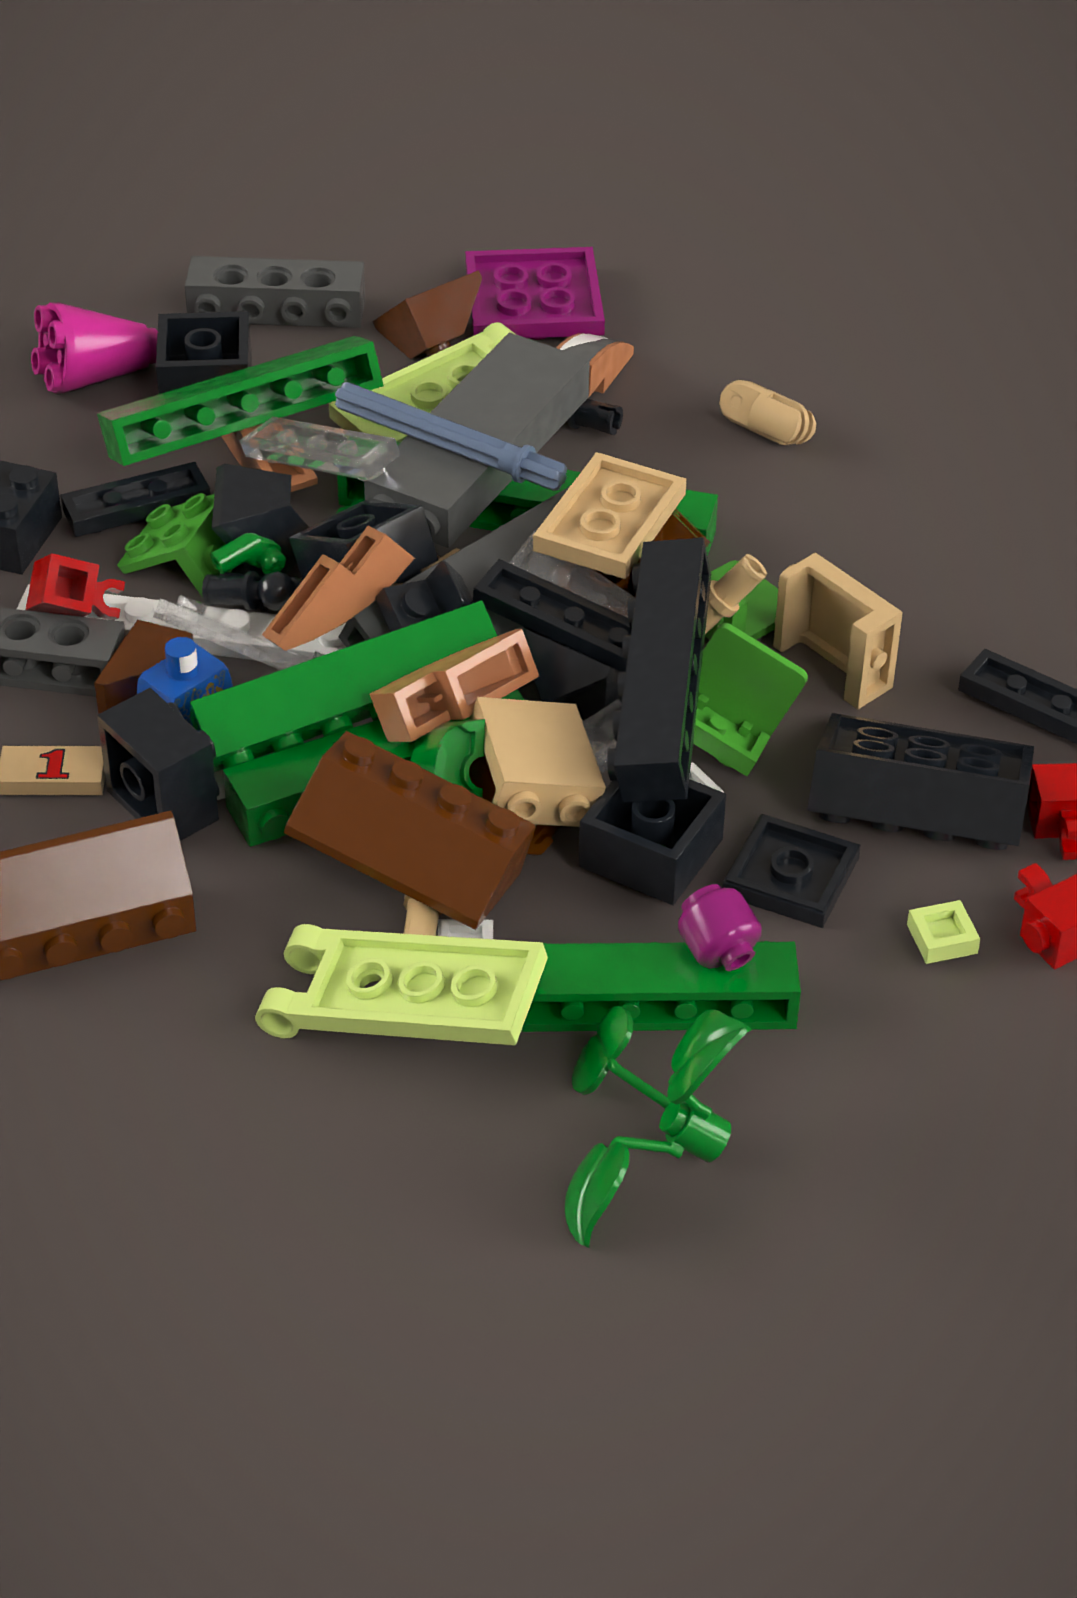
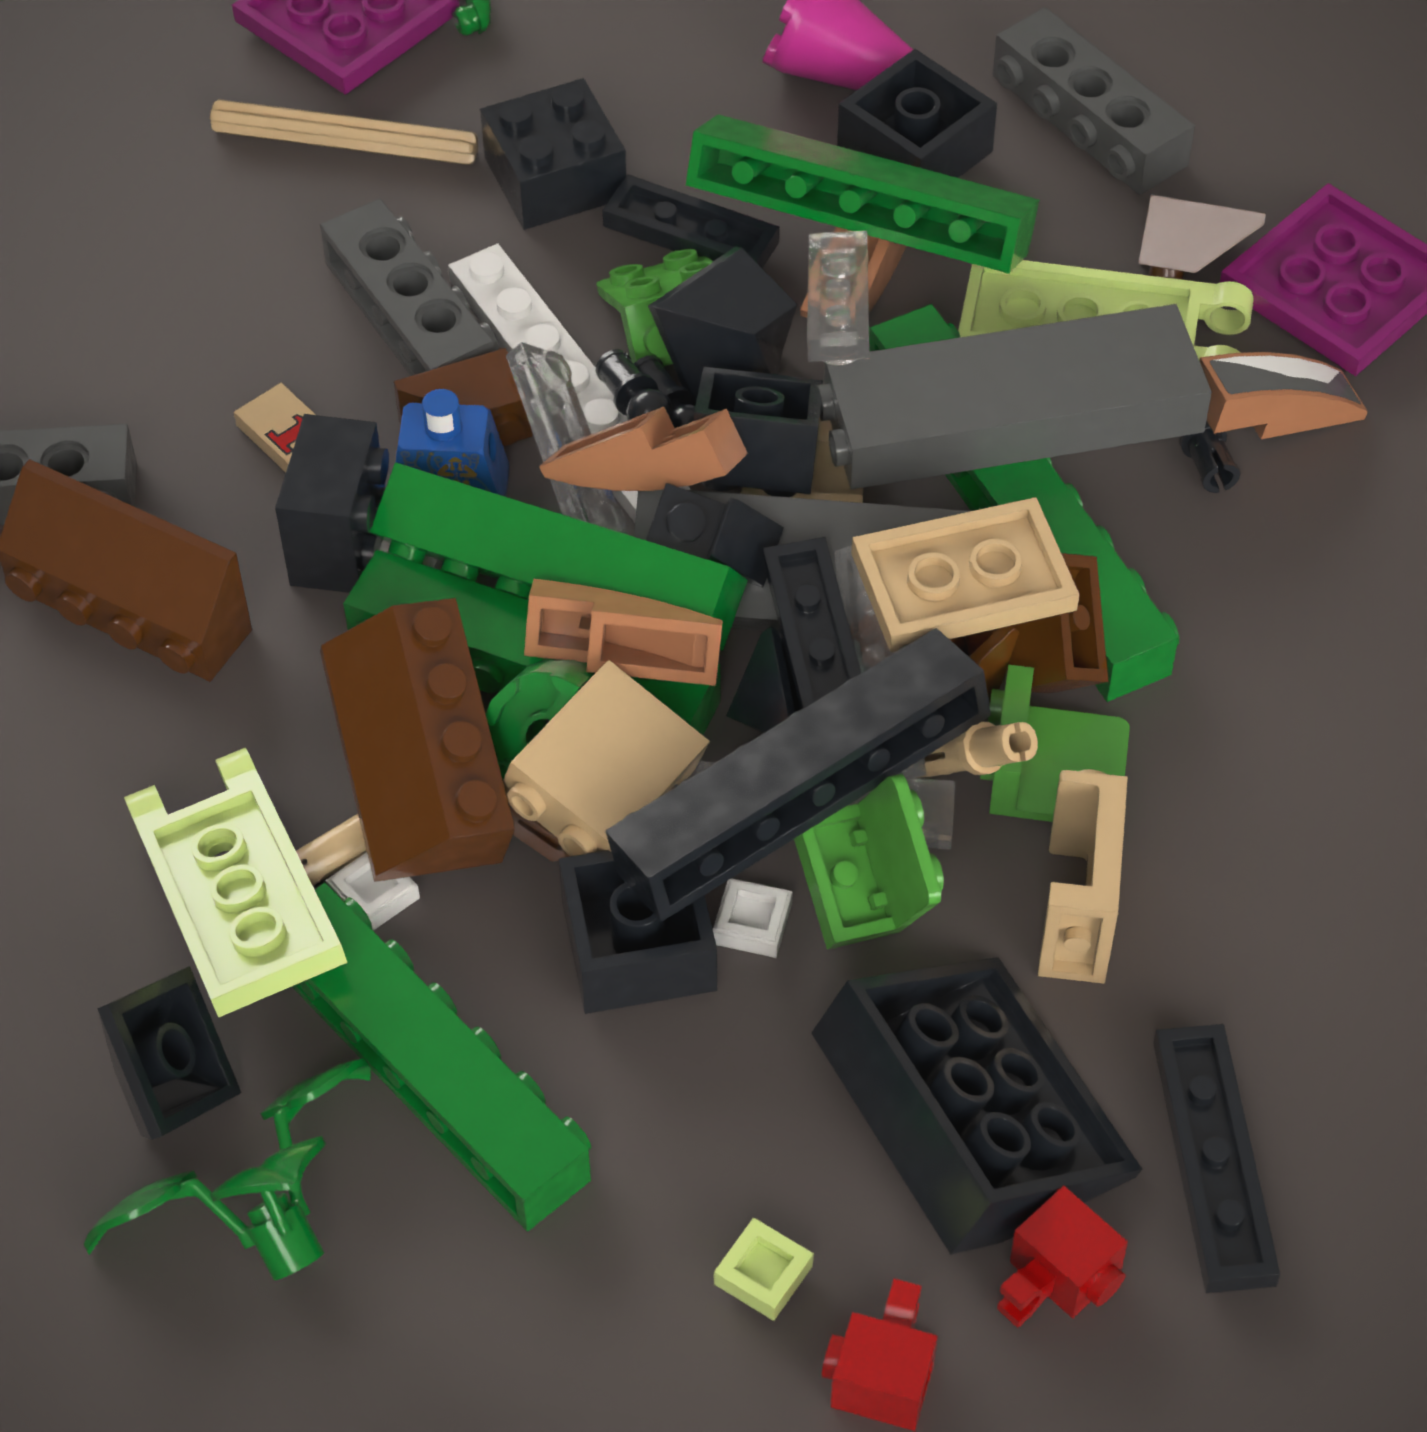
camera: 50 degrees right, 10 degrees up
red brick [25,553,125,620] -> none
green arm [210,533,286,575] -> none
sand blue axle [335,382,567,491] -> none
magenta head [678,884,762,971] -> none
tan arm [719,380,816,445] -> none
black tile [722,814,861,928] -> none
none -> black slope [97,966,242,1140]

